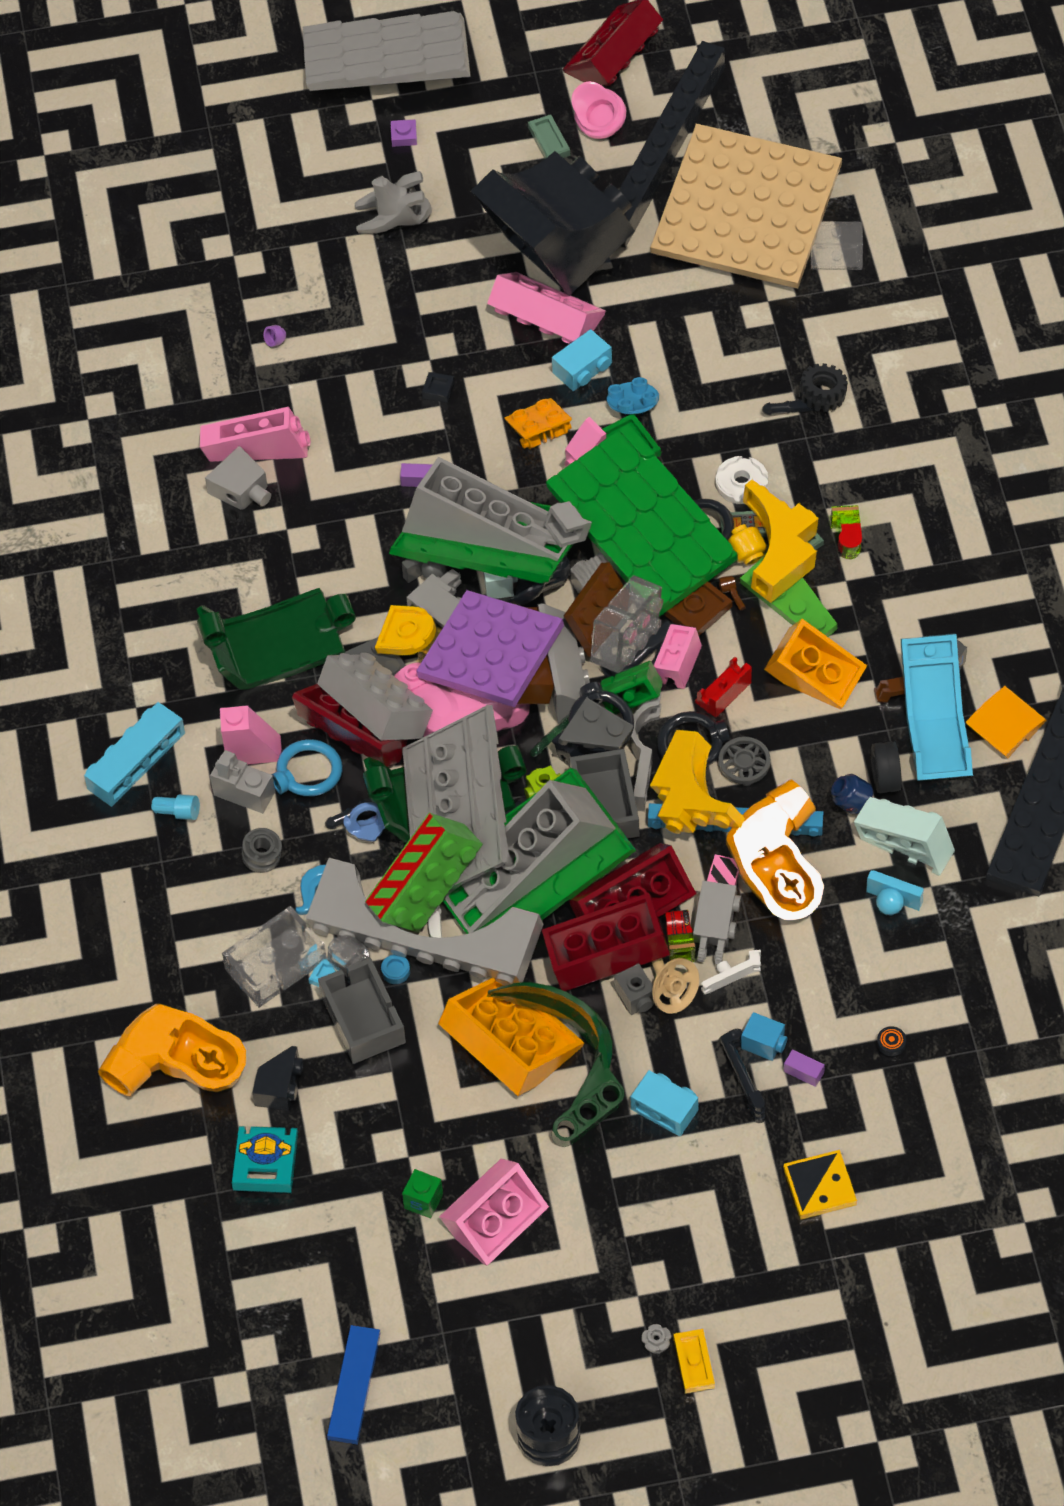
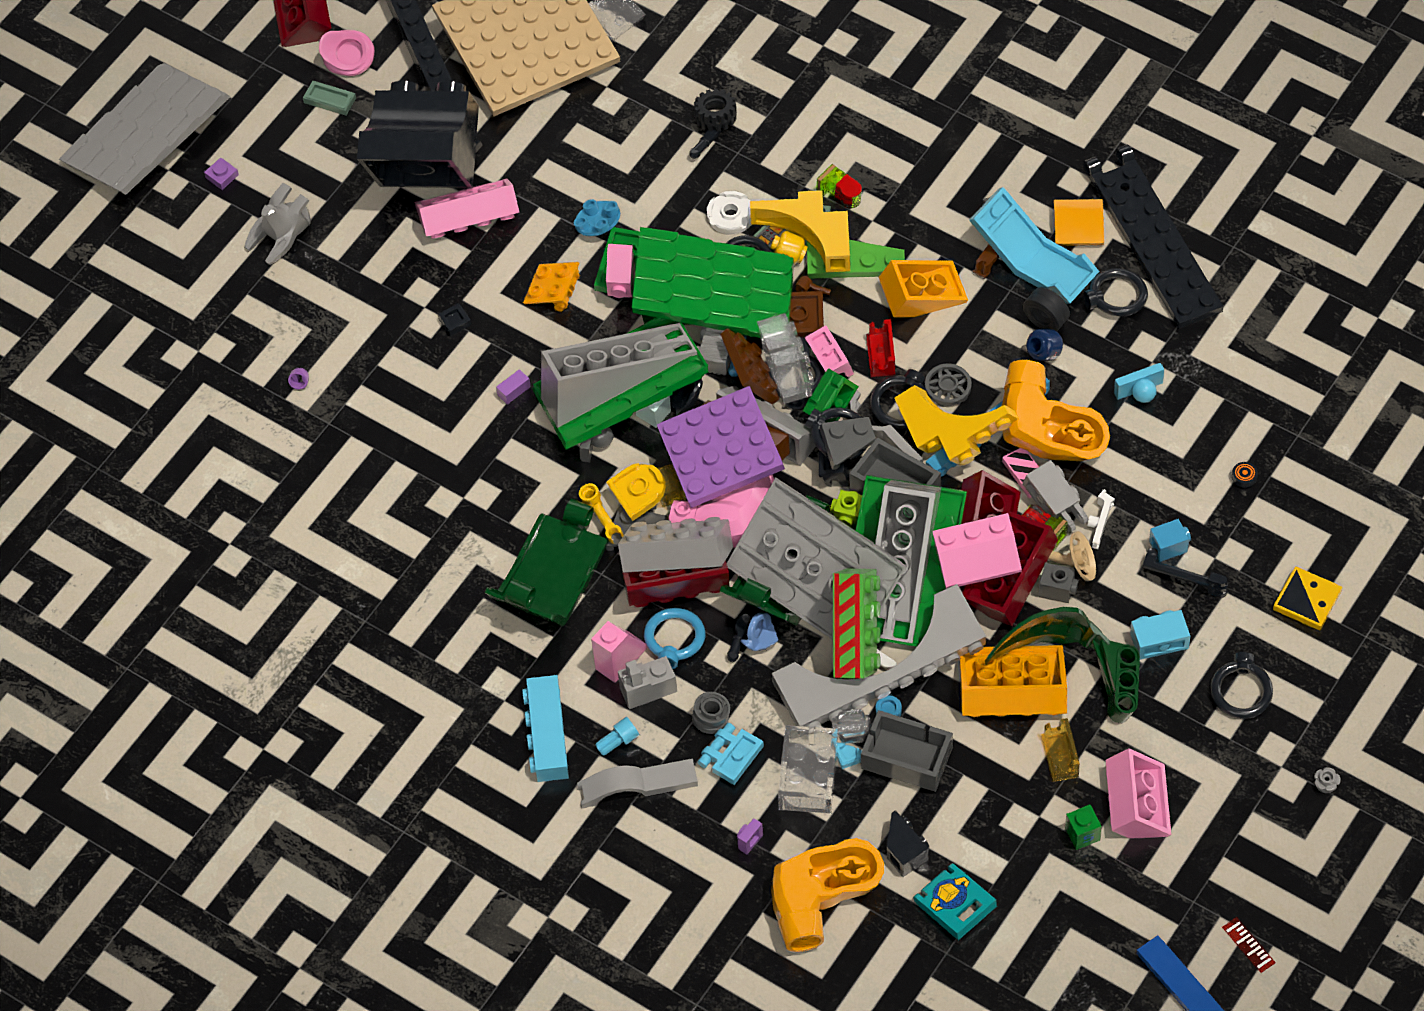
camera: 45 degrees left, 0 degrees up
bright pink slope [200,407,311,462] -> none
light grey torso [205,446,271,510] -> none
dark azure piece [296,865,326,915] -> none
light grey hinge [406,569,461,635] -> none
black wheel [515,1385,581,1466] -> none
clear green piece [529,714,569,757] -> none
light grey window [544,501,592,547] -> none
medium azure brick [552,329,612,391] -> none
yellow plate [674,1329,715,1394] -> none
medium lavender piece [784,1049,825,1087] -> none
light aqua wedge [854,797,955,876] -> none
none -> light grey piece [577,759,698,808]
none -> yellow brick [579,483,624,544]
none -> medium azure plate [697,723,764,785]
none -> medium lavender plate [737,818,763,854]
none -> bright pink slope [933,513,1022,589]
none -> clear yellow hinge [1041,718,1080,782]
none -> black piece [1083,268,1148,316]
none -> black piece [1211,652,1273,719]
none -> clear red sticker [1222,917,1276,973]

